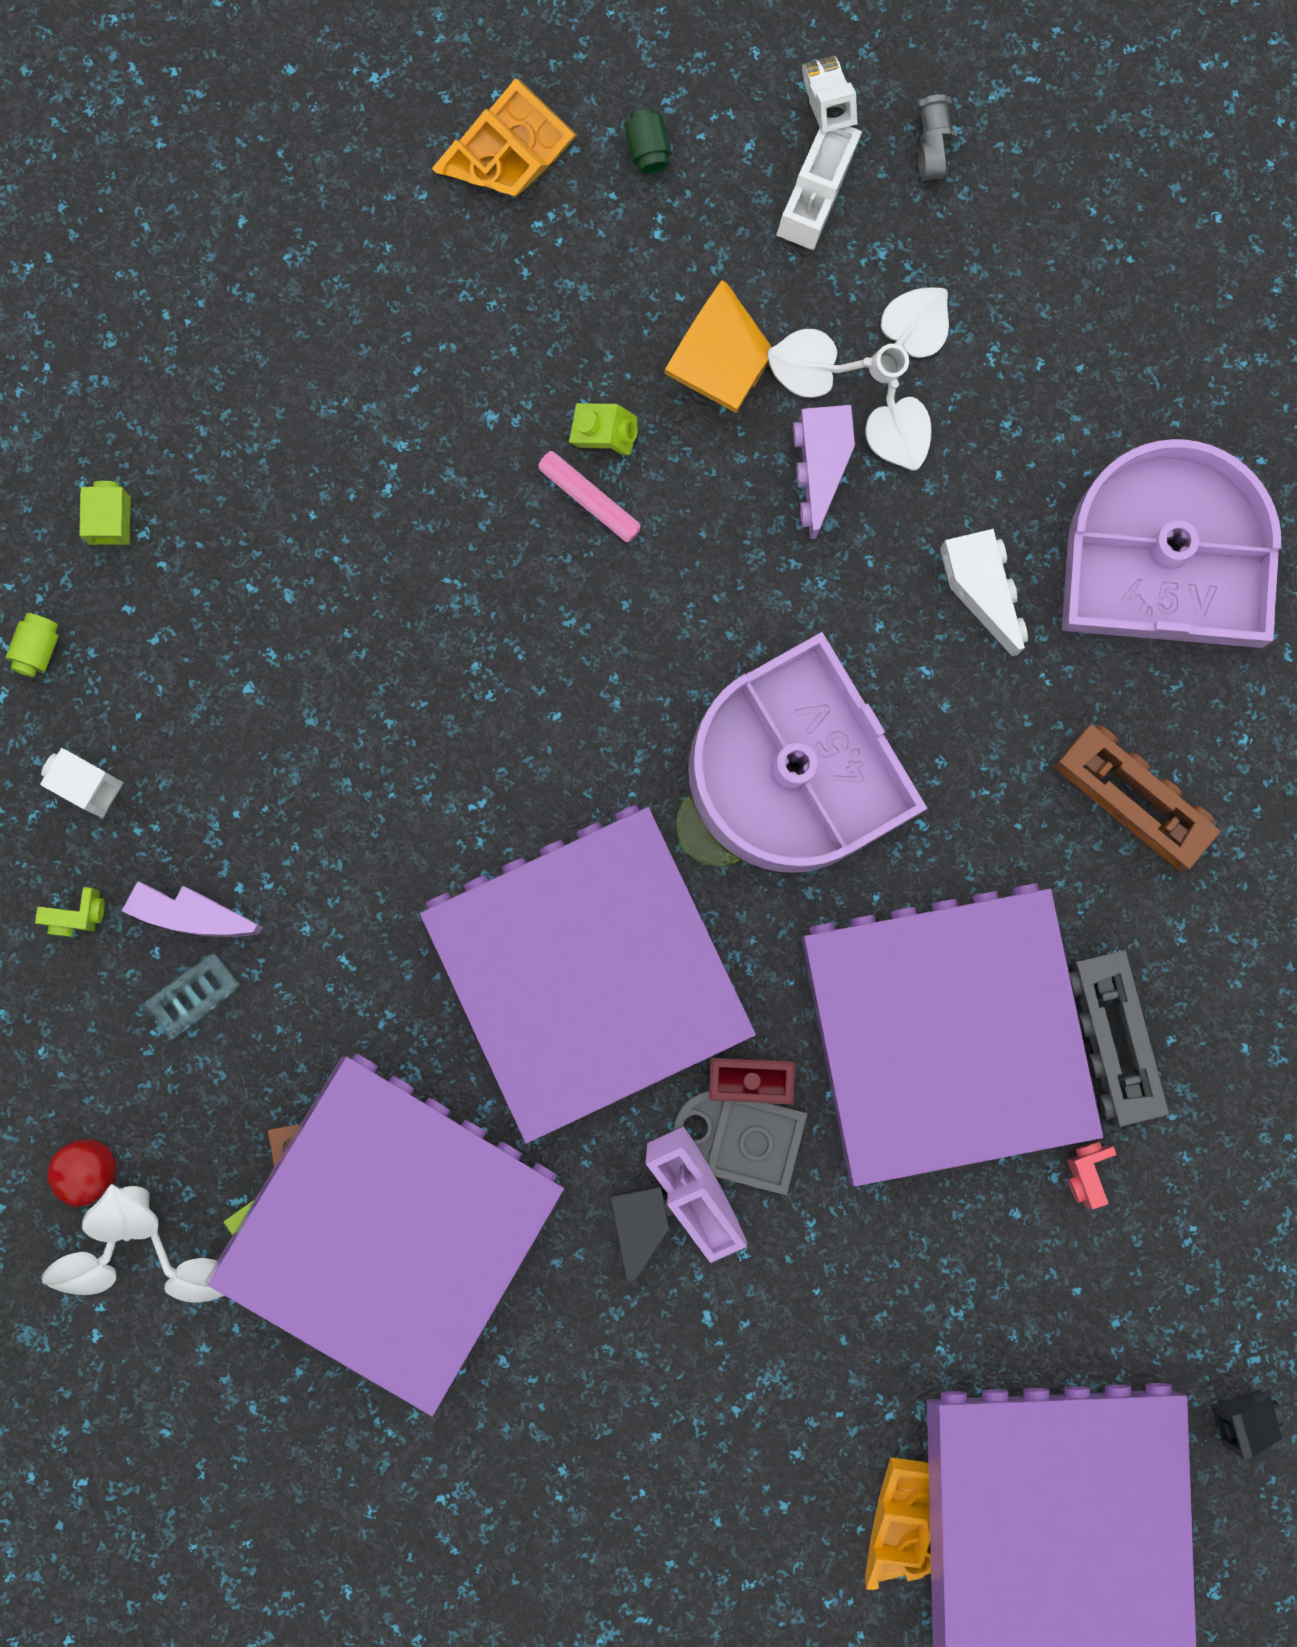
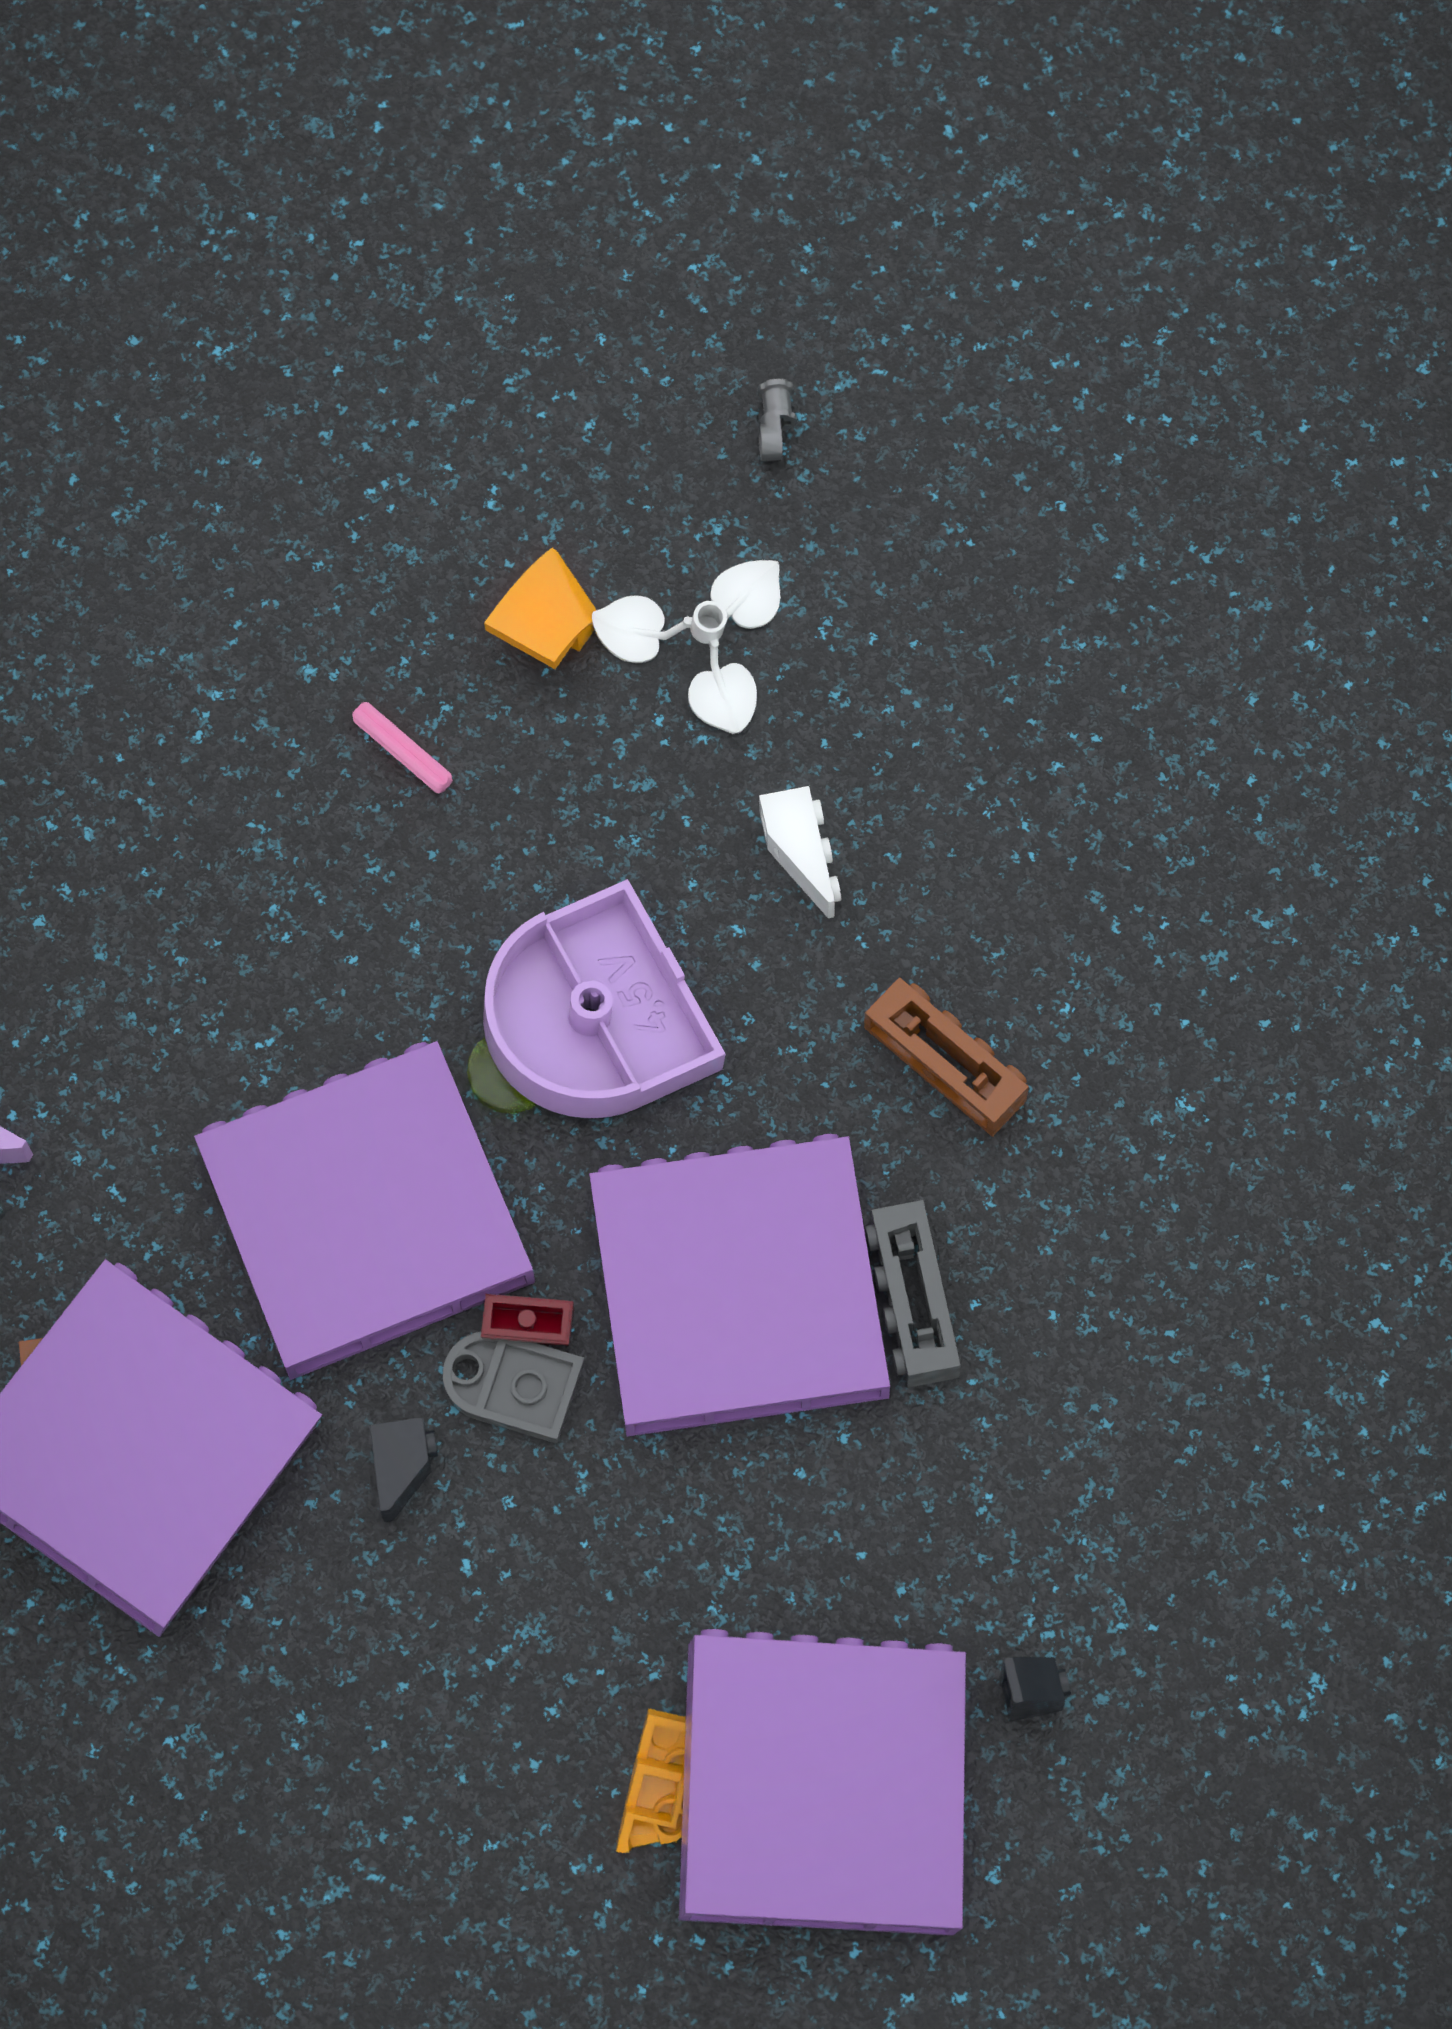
camera: 10 degrees right, 15 degrees down
light orange slope [432,78,577,196] -> none
lime bracket [569,403,638,455] -> none
dark green brick [624,109,672,174] -> none
lavender slope [646,1126,747,1263] -> none
white slope [776,126,862,250] -> none
lavender slope [793,405,855,539] -> none
white leg [802,56,857,133] -> none
lavender piece [1062,439,1281,648] -> none
coral bracket [1067,1141,1117,1209] -> none

